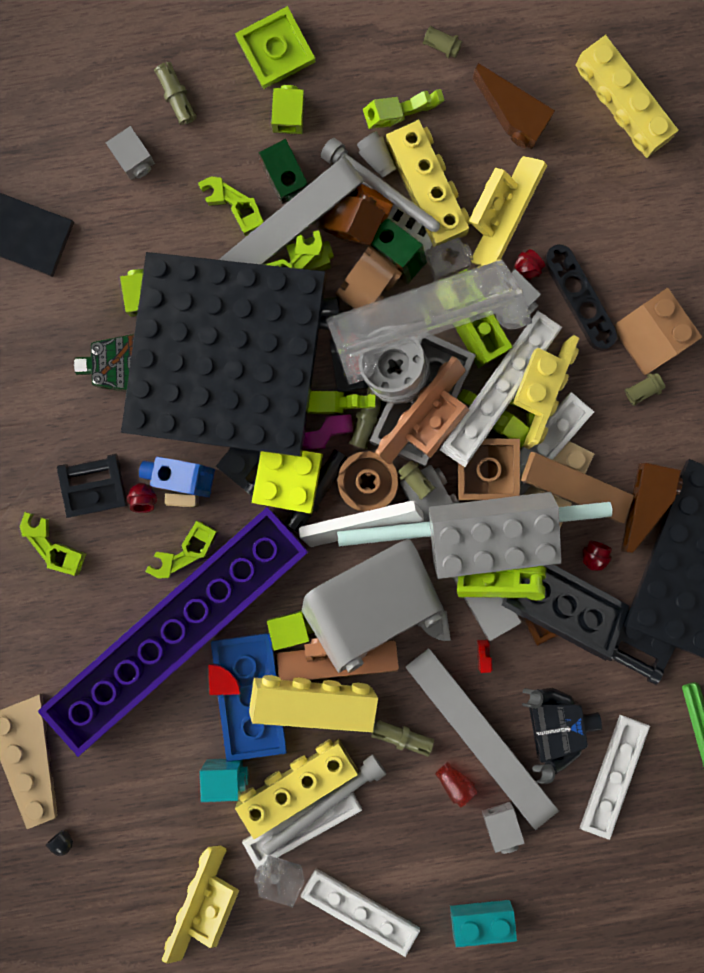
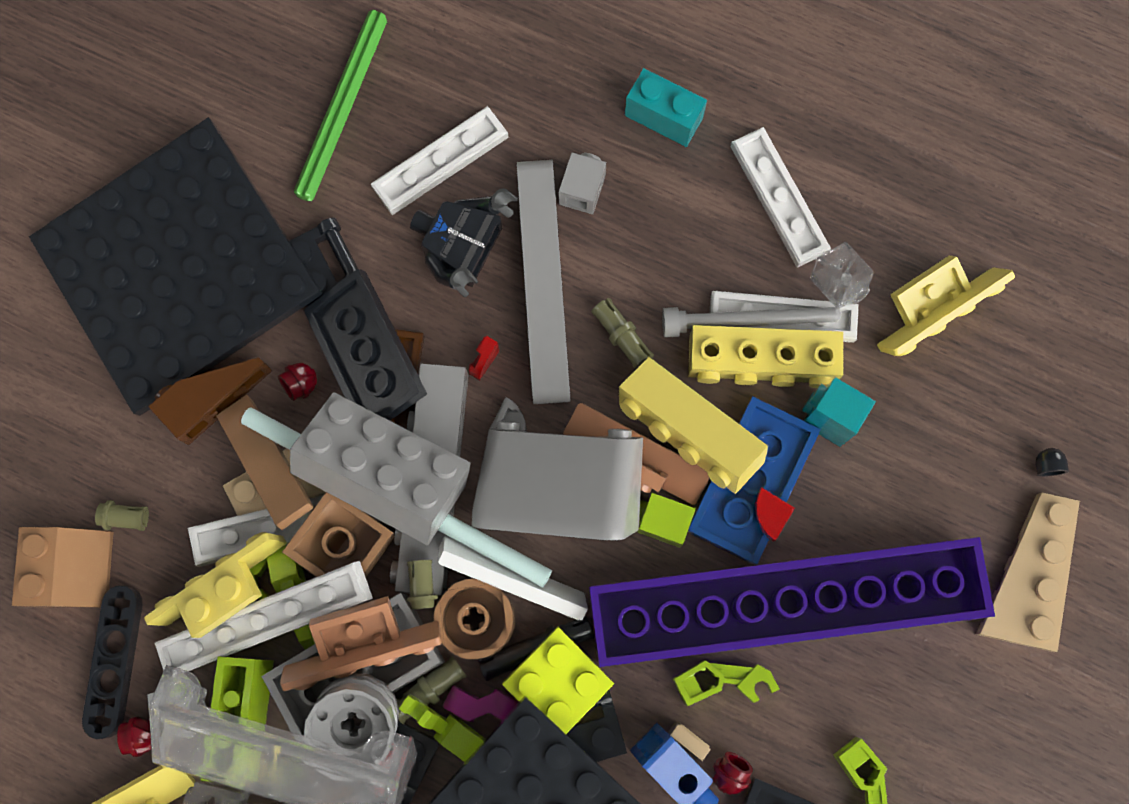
camera: 145 degrees left, 10 degrees down
clear red cone [434,762,478,808] -> none
lime plate [457,566,546,601] -> none

